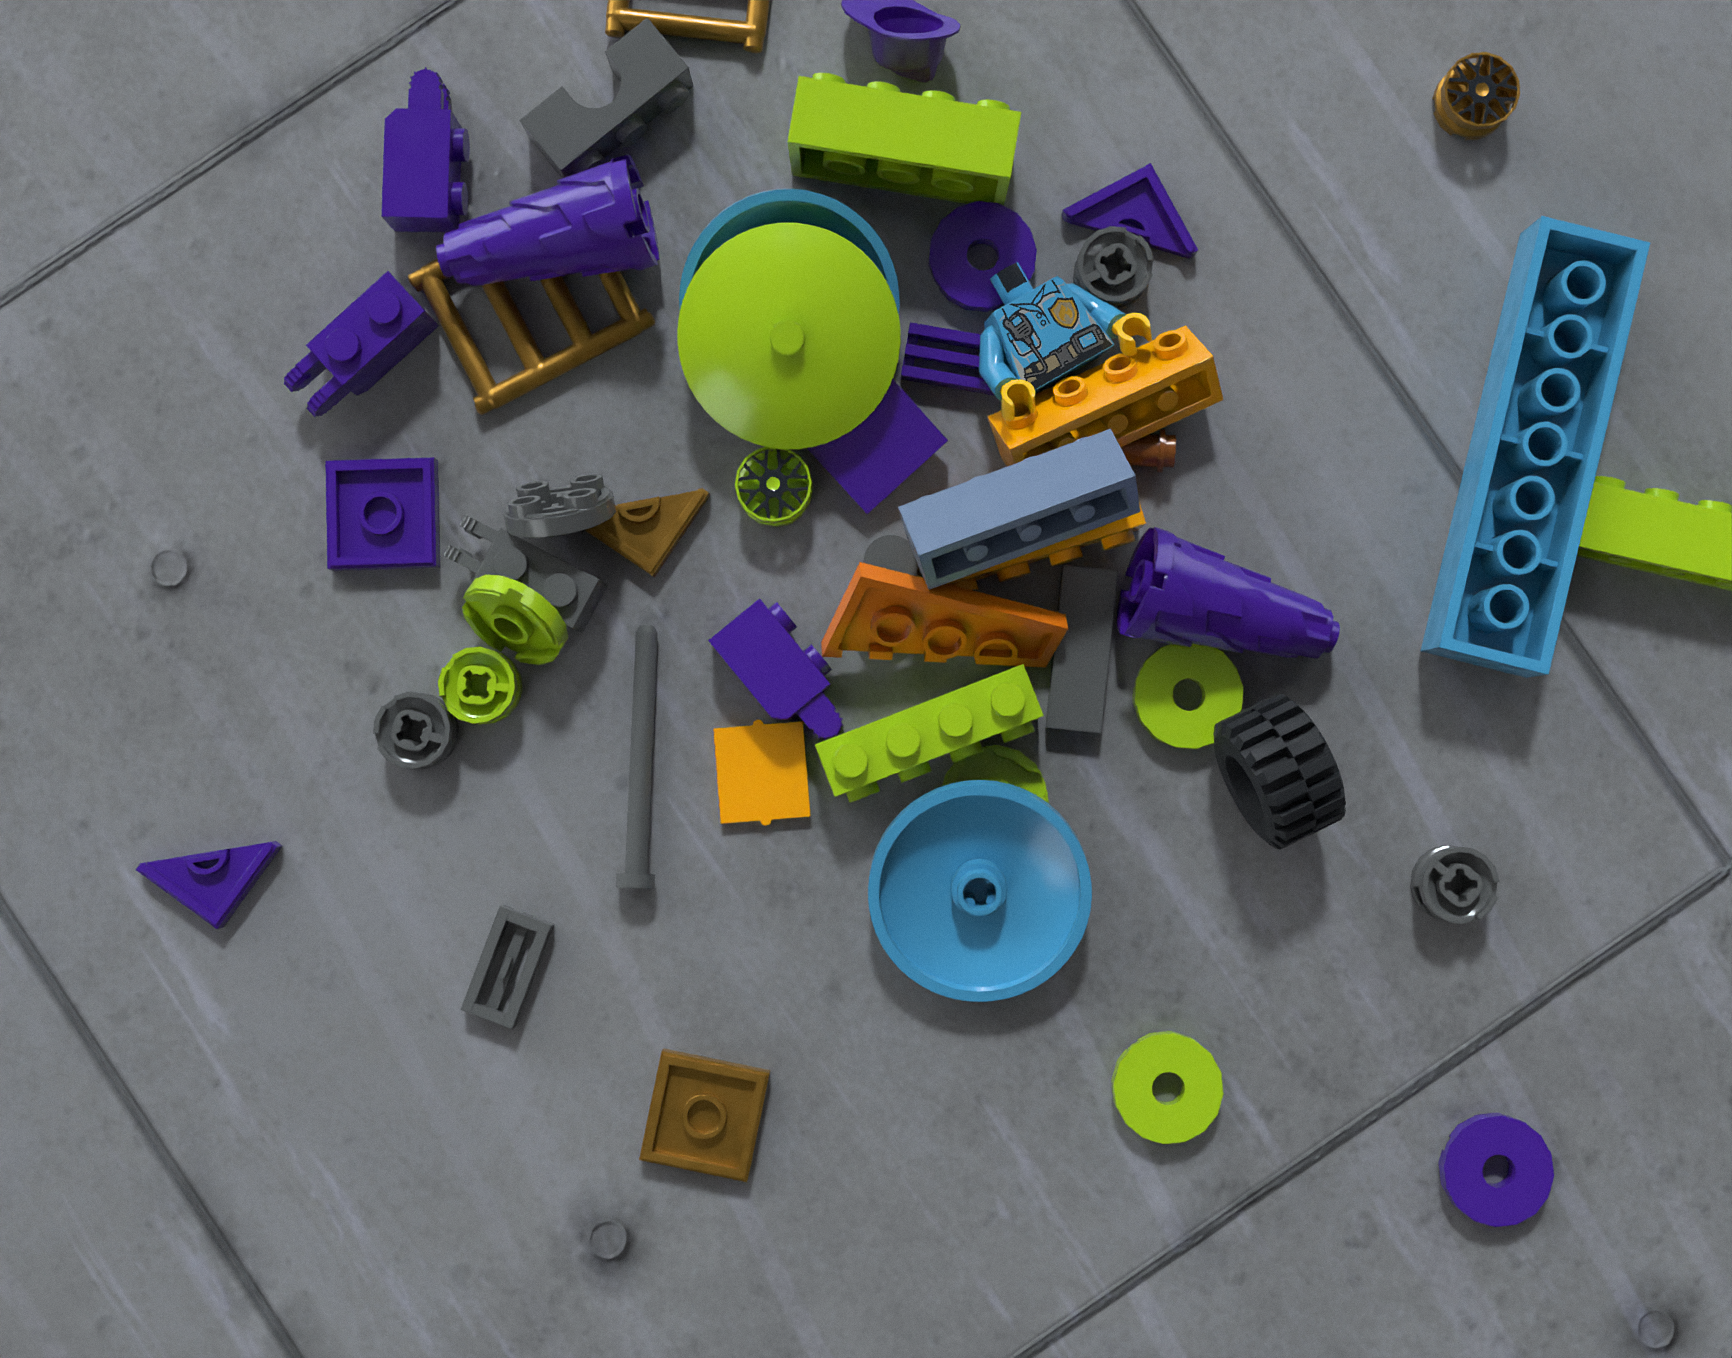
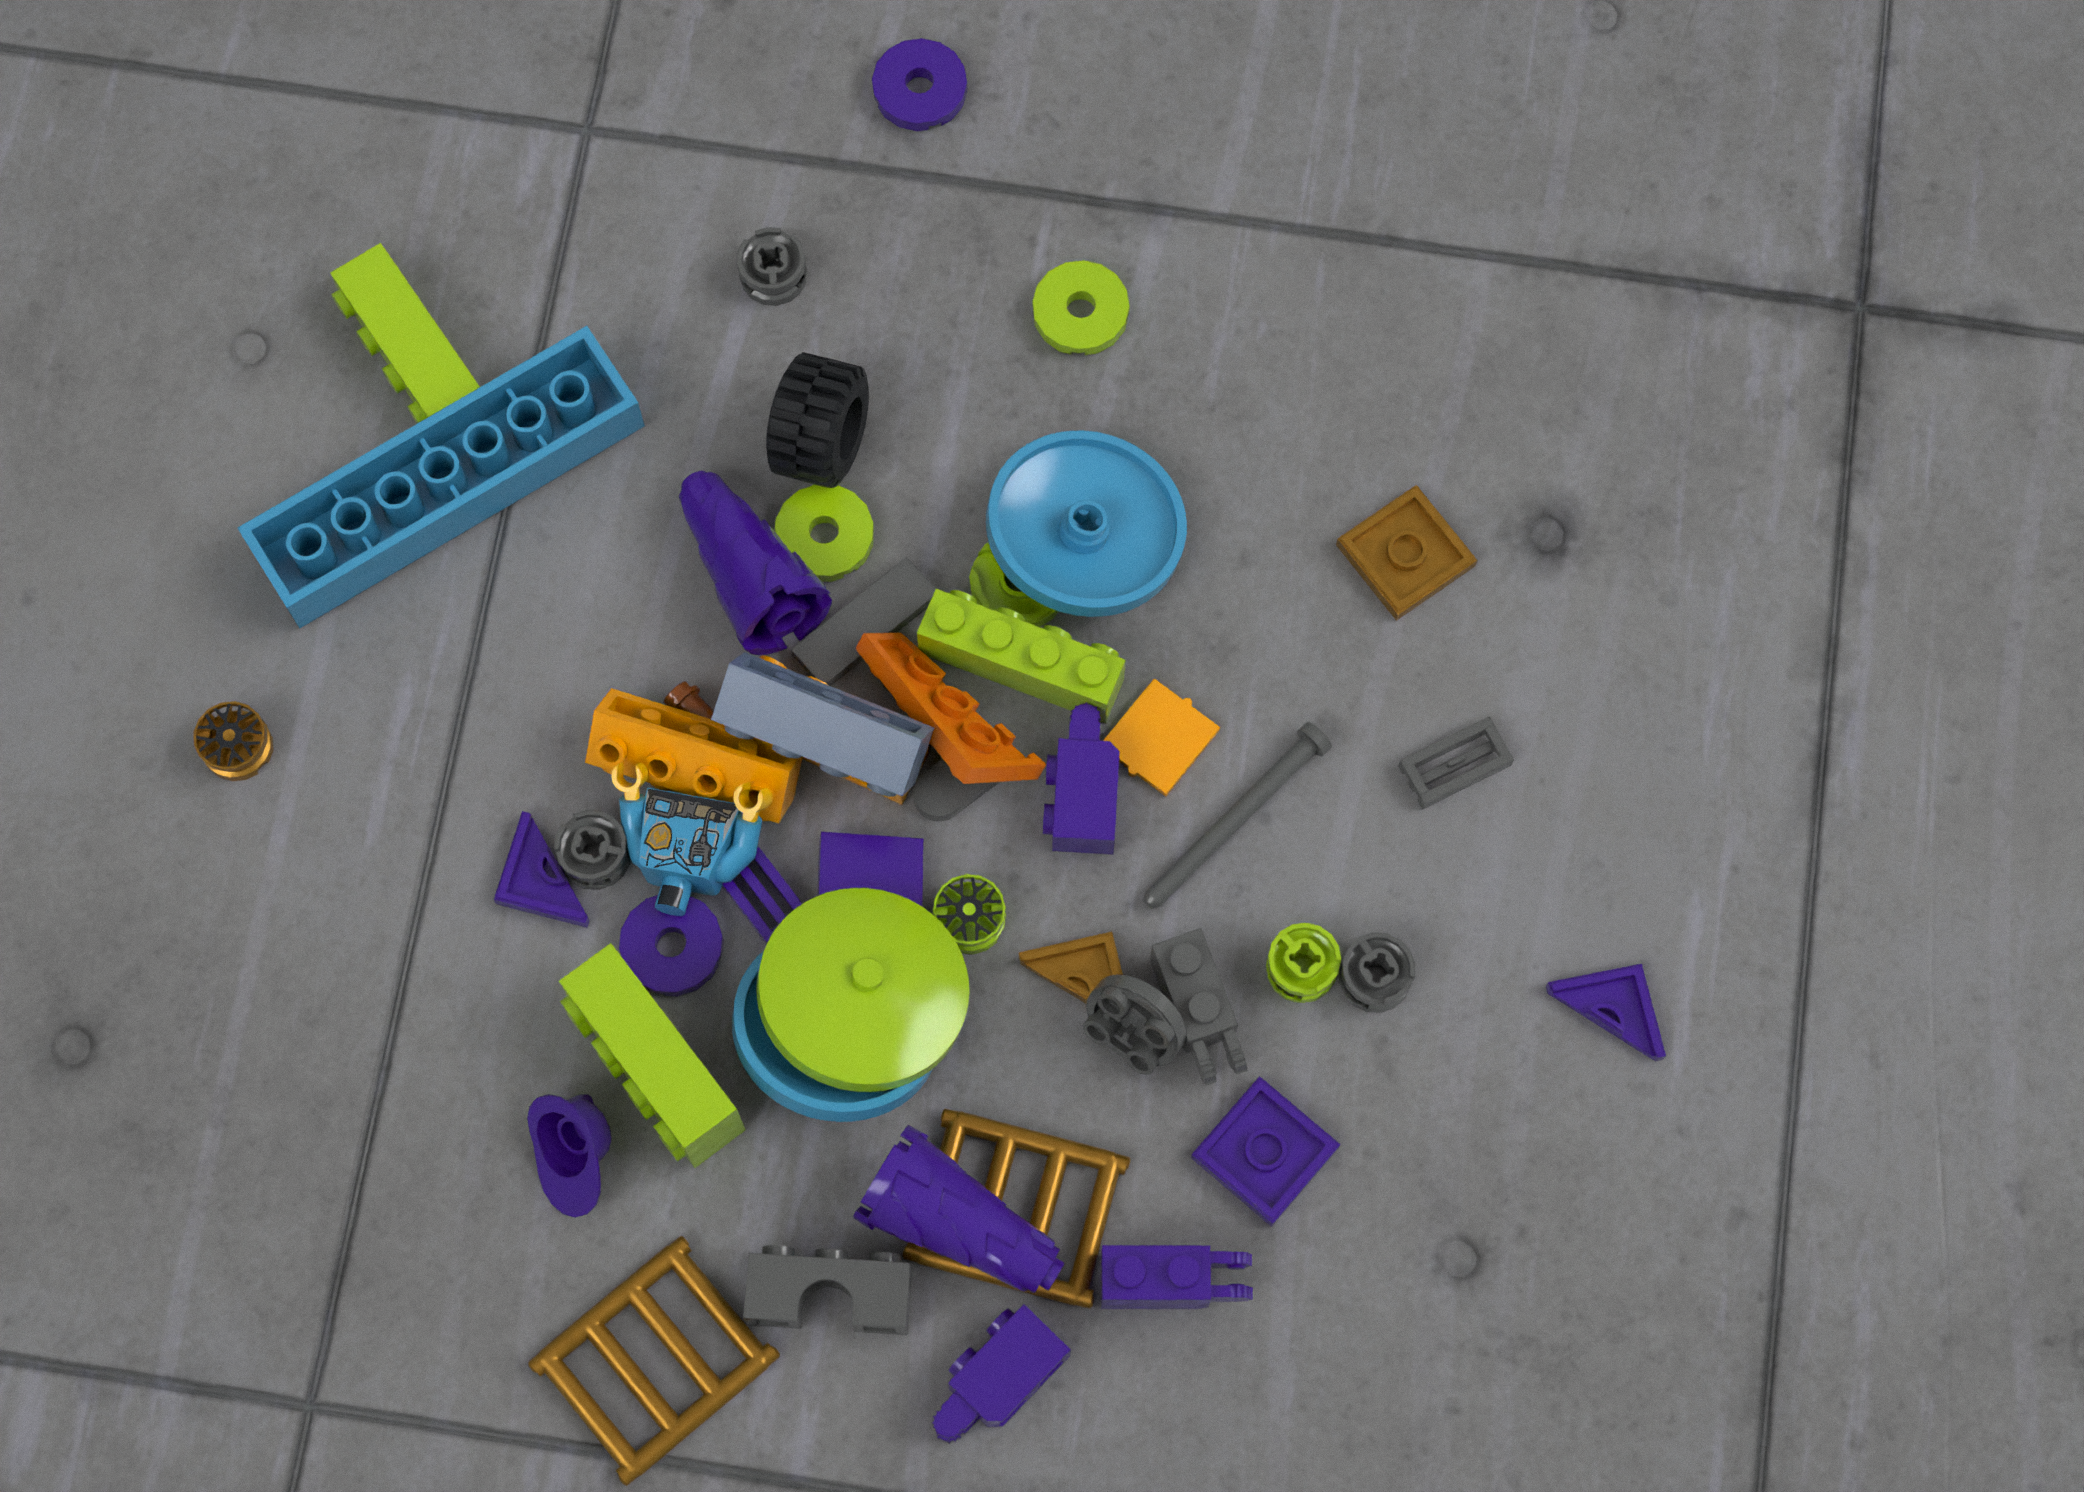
camera: 140 degrees left, 15 degrees down
lime tile [462,574,568,665] -> none

